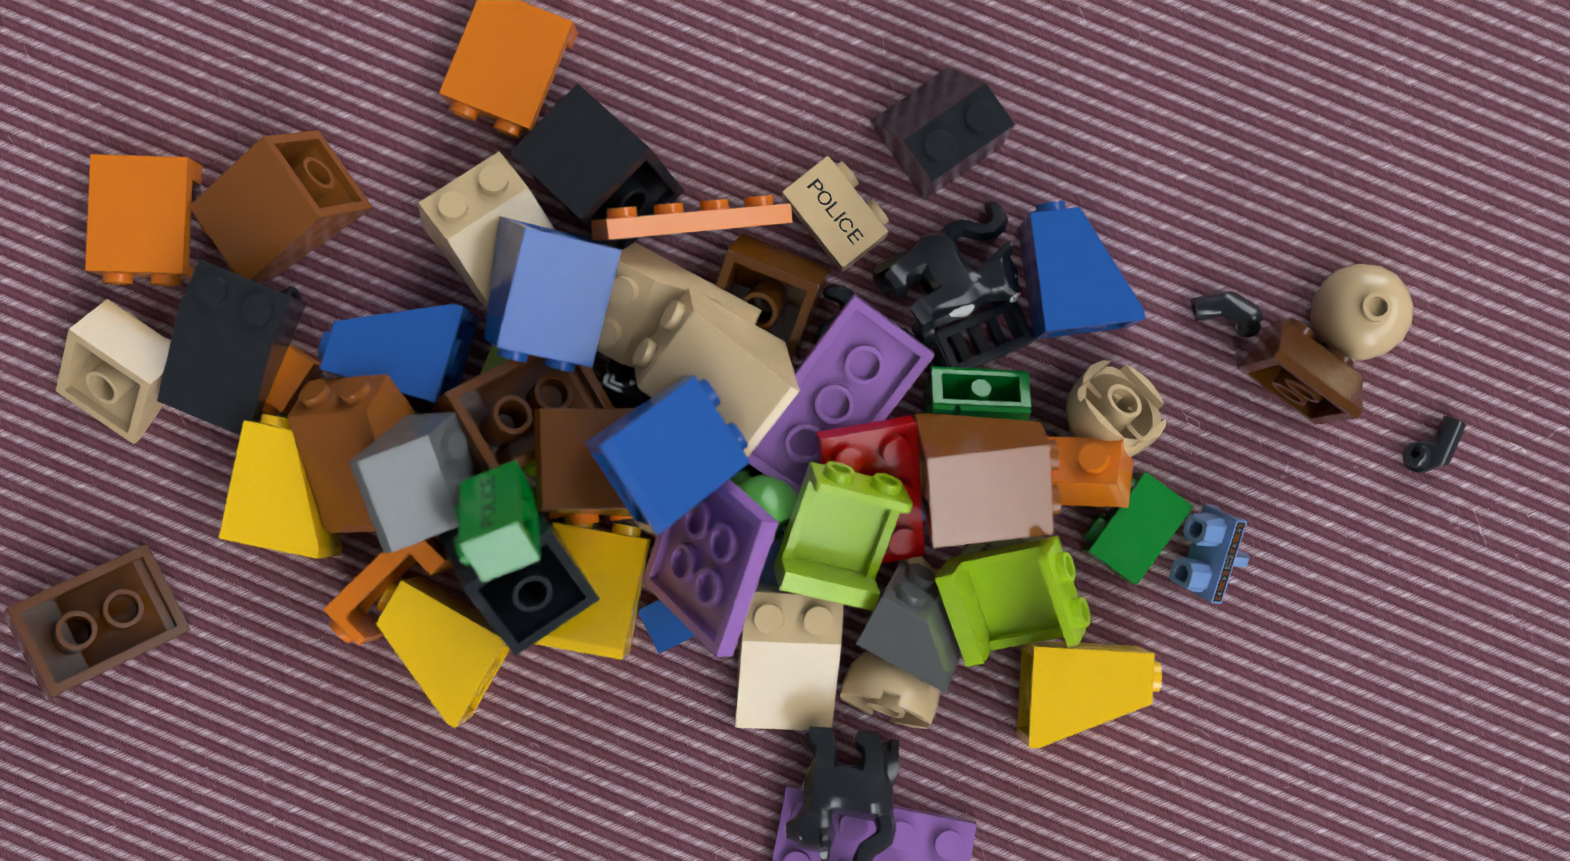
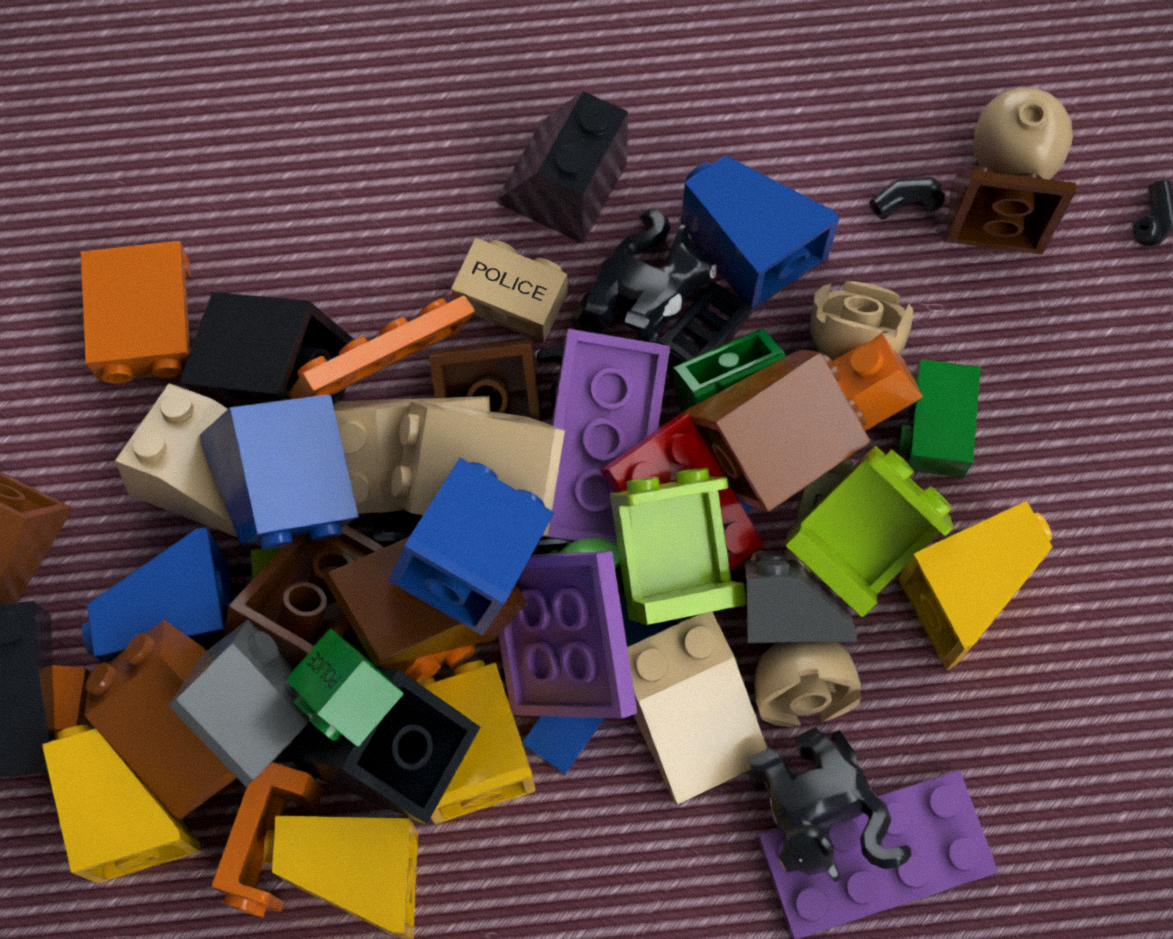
camera: 30 degrees left, 15 degrees down
medium blue hips [1169,504,1250,604] -> none

